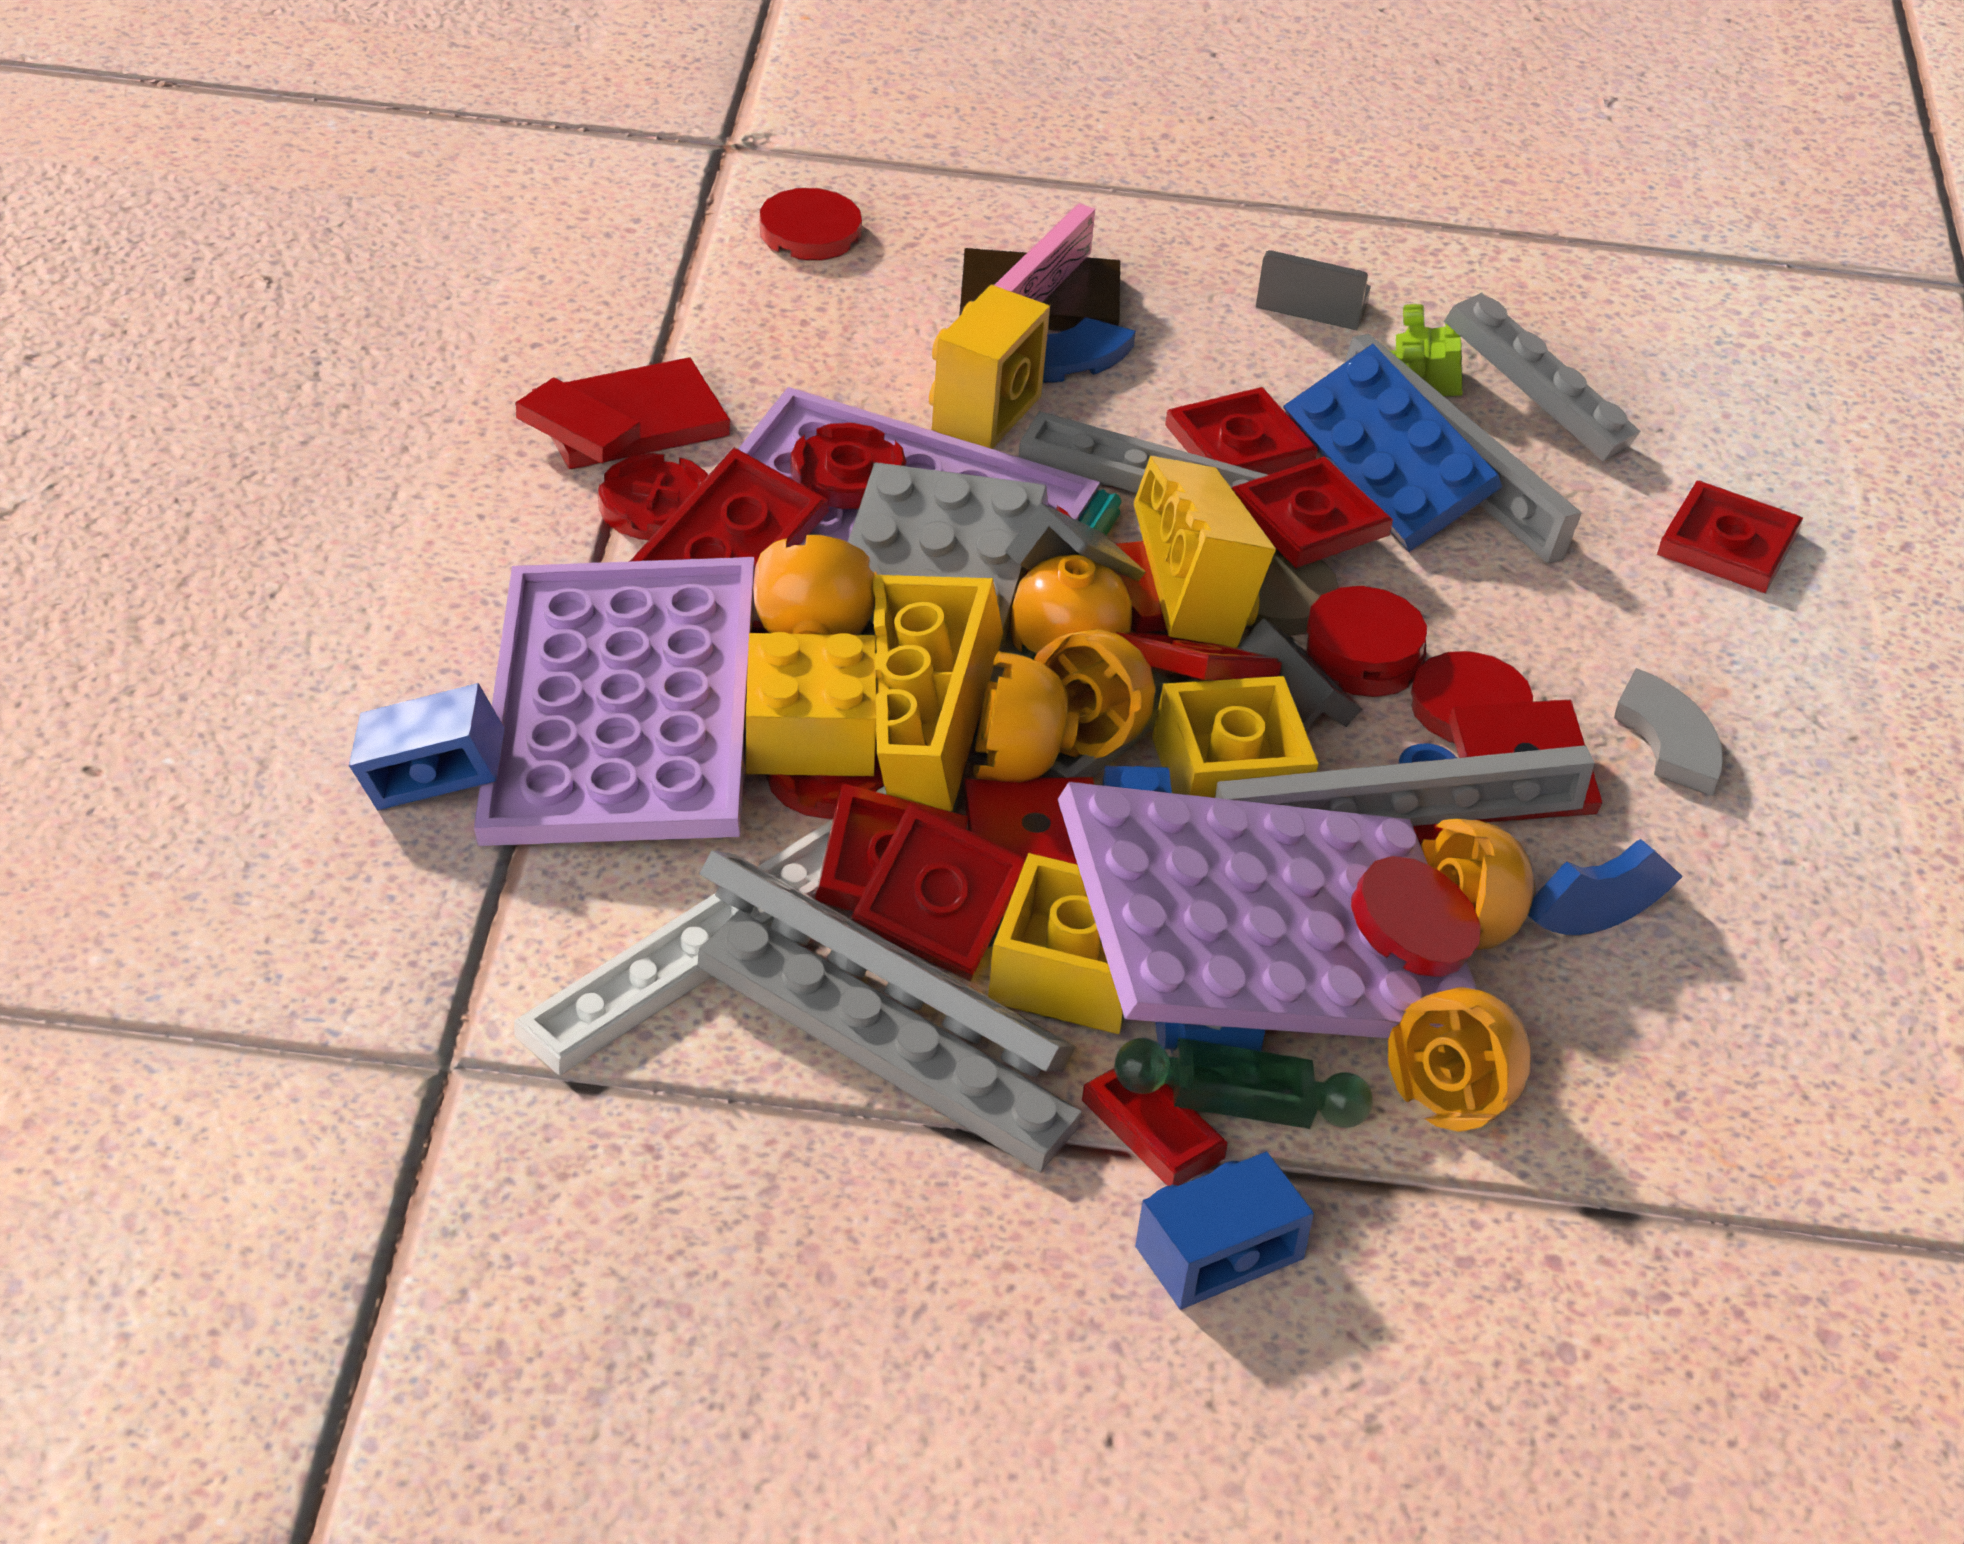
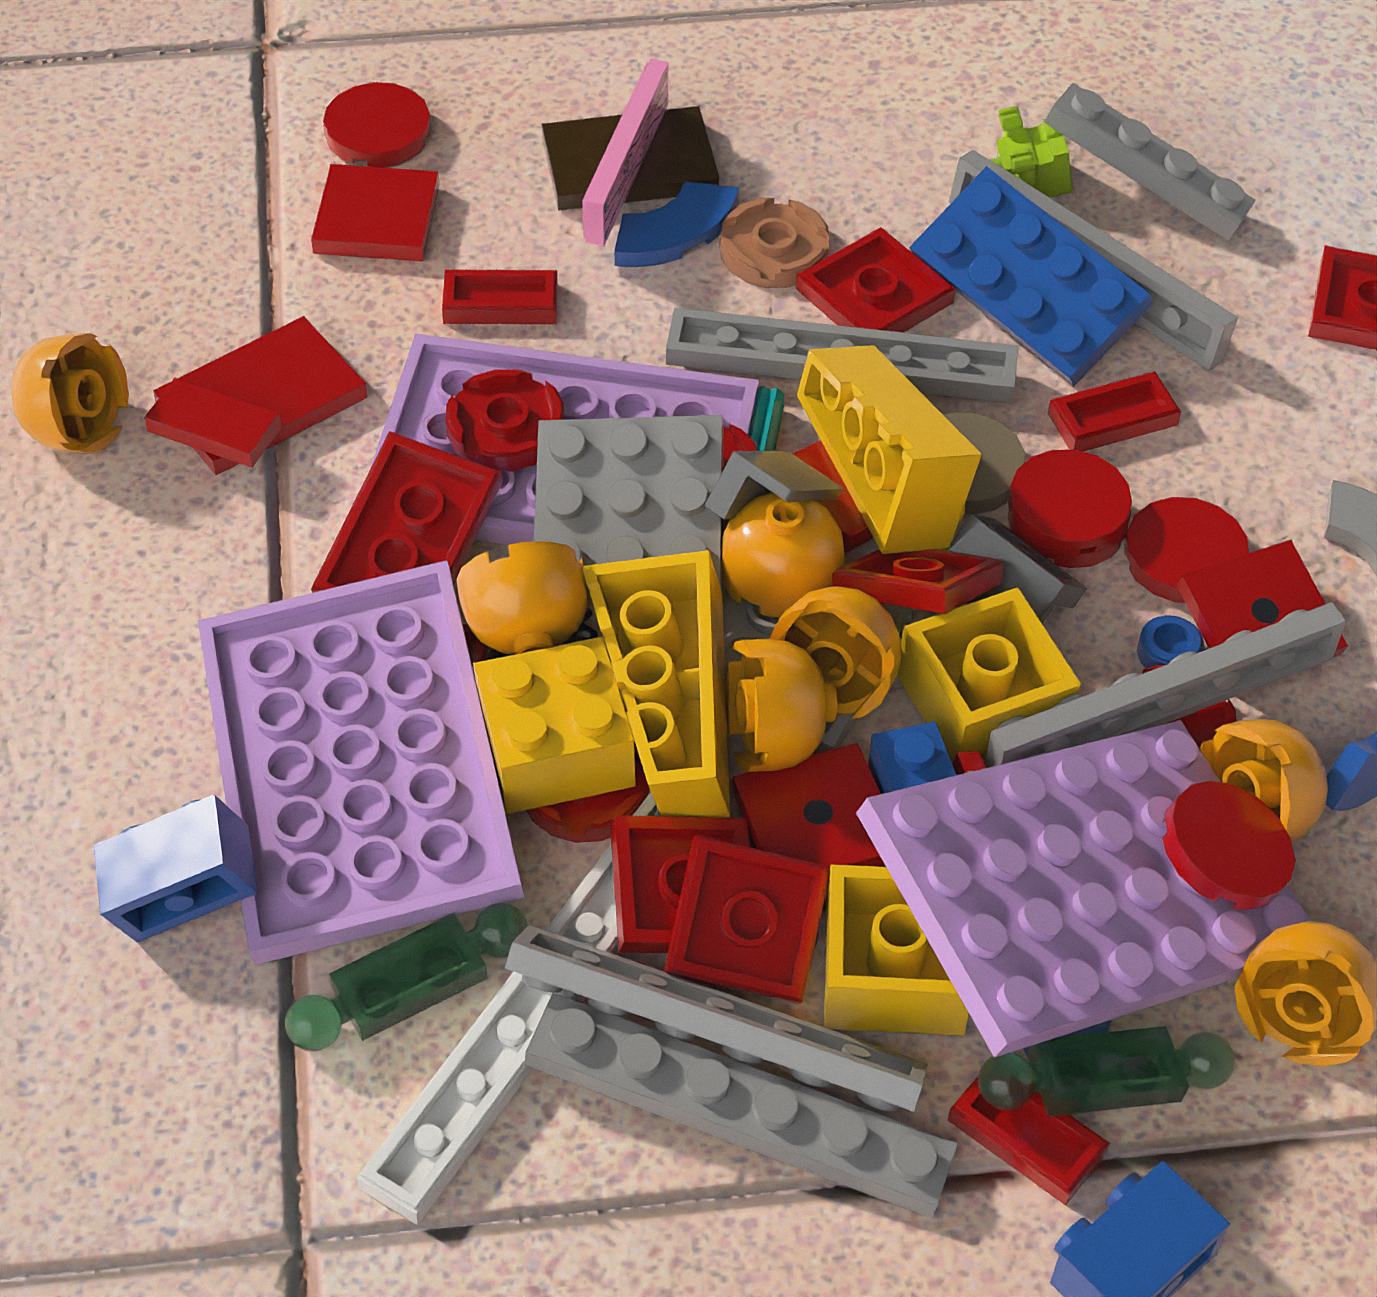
camera: 10 degrees left, 10 degrees up
red tile [598,453,708,540] -> none
yellow brick [929,284,1050,449] -> none
red tile [1231,456,1393,568] -> none
dark grey panel [1256,250,1371,331] -> none
none -> light orange cylinder [11,333,129,453]
none -> clear green plate [285,903,528,1052]
none -> red tile [311,164,440,262]
none -> red tile [442,270,558,324]
none -> nougat tile [719,197,830,288]
none -> red tile [1047,371,1182,452]

